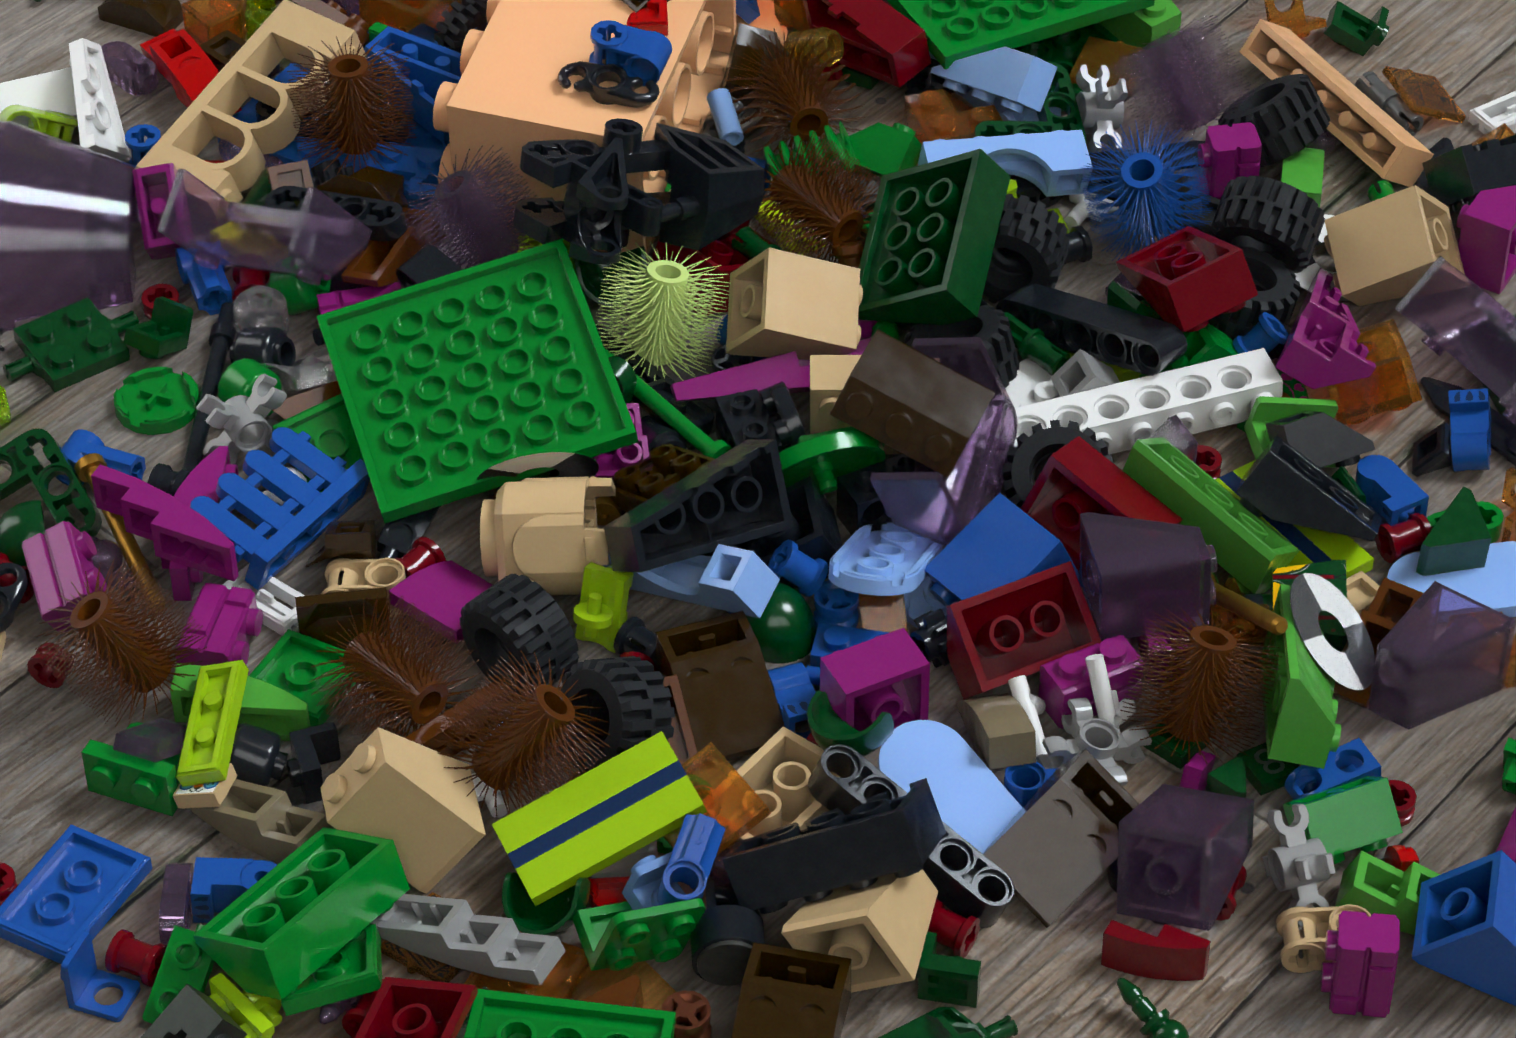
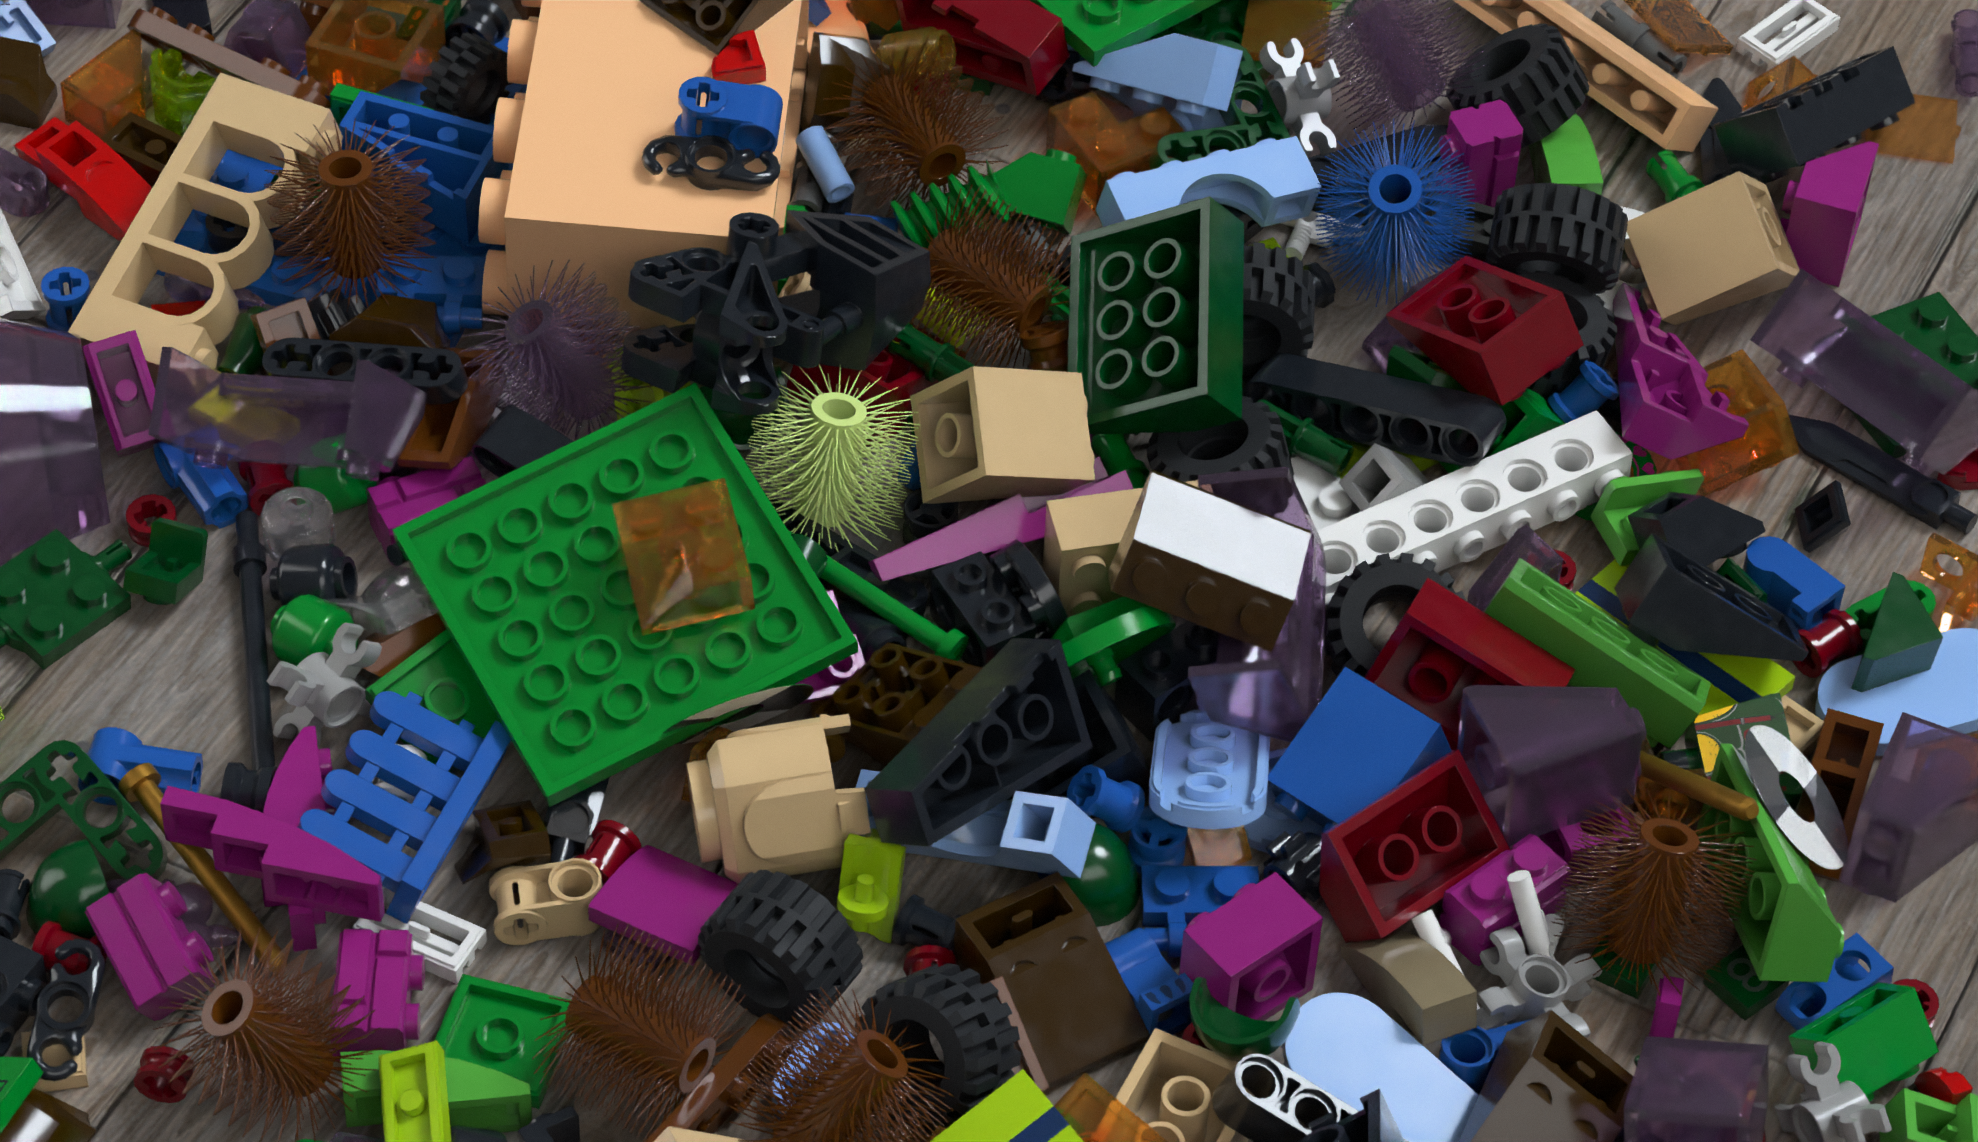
camera: 15 degrees left, 5 degrees up
green tile [114,366,199,435] -> none
dark brown slope [295,587,391,650] -> none
dark green slope [1204,757,1247,825] -> none
blue leg [1448,388,1491,472] -> none
none -> clear orange slope [612,478,755,635]

